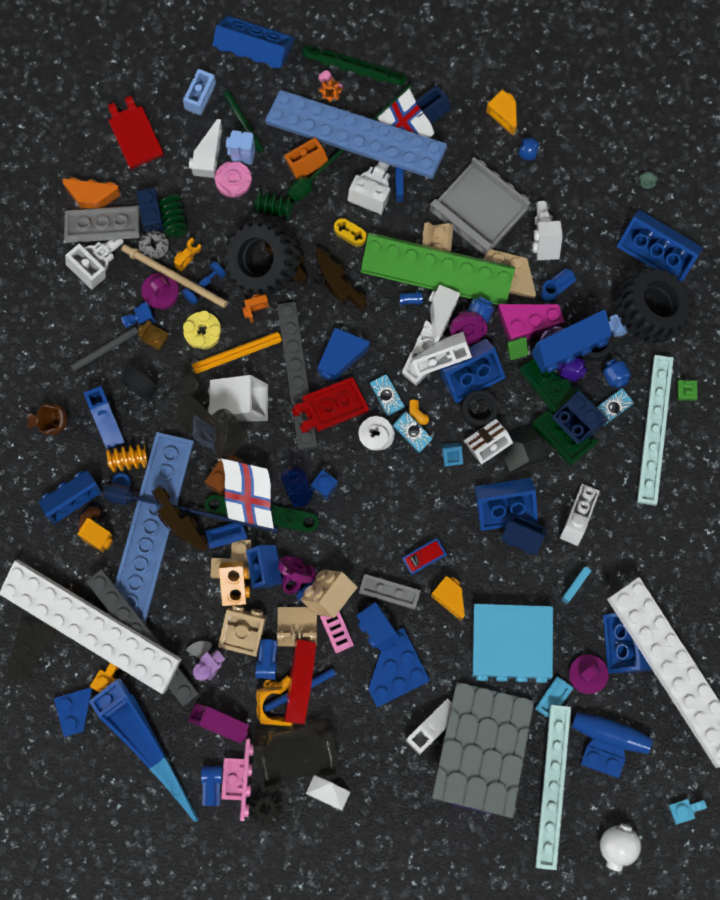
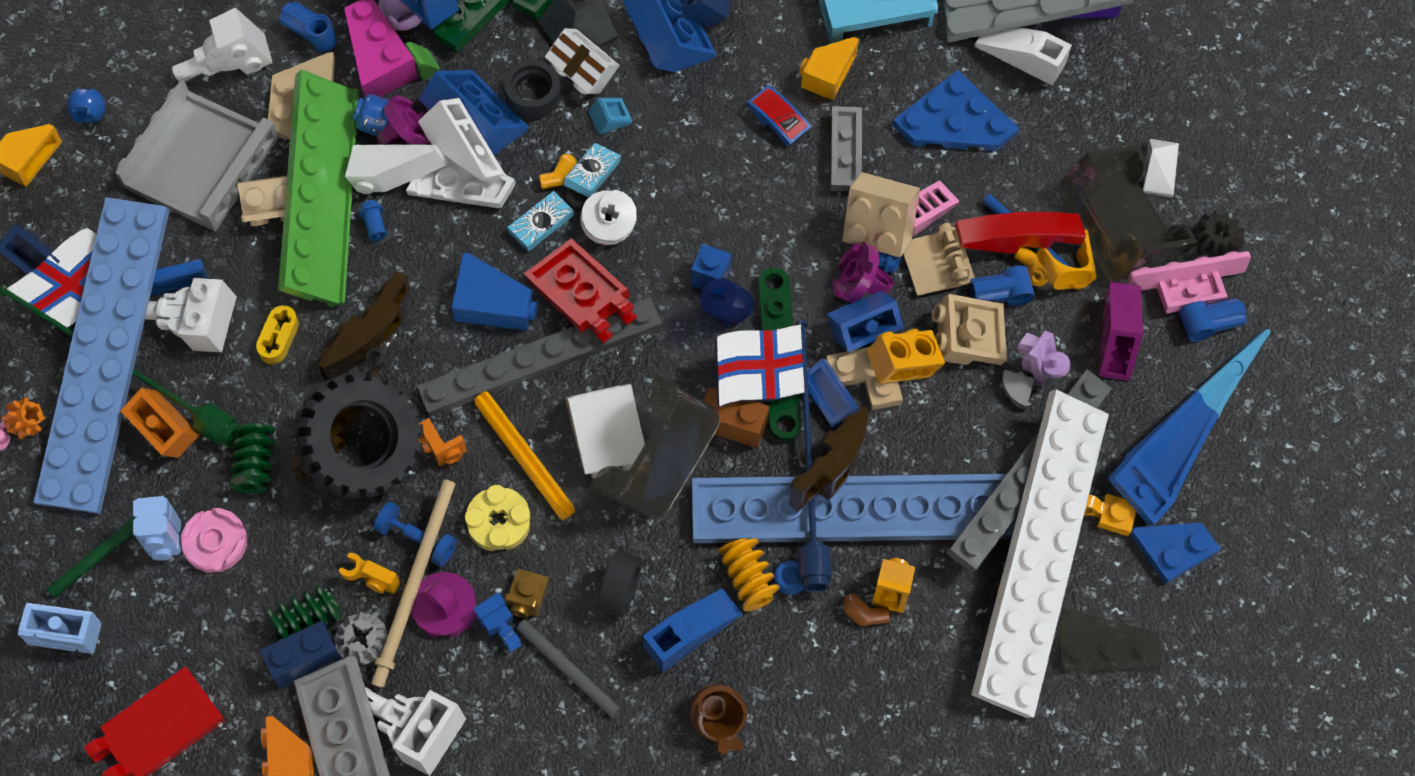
camera: 105 degrees left, 10 degrees down
blue slope [38,470,102,524] -> none
white slope [189,119,222,178] -> none
blue brick [356,602,400,652] -> none

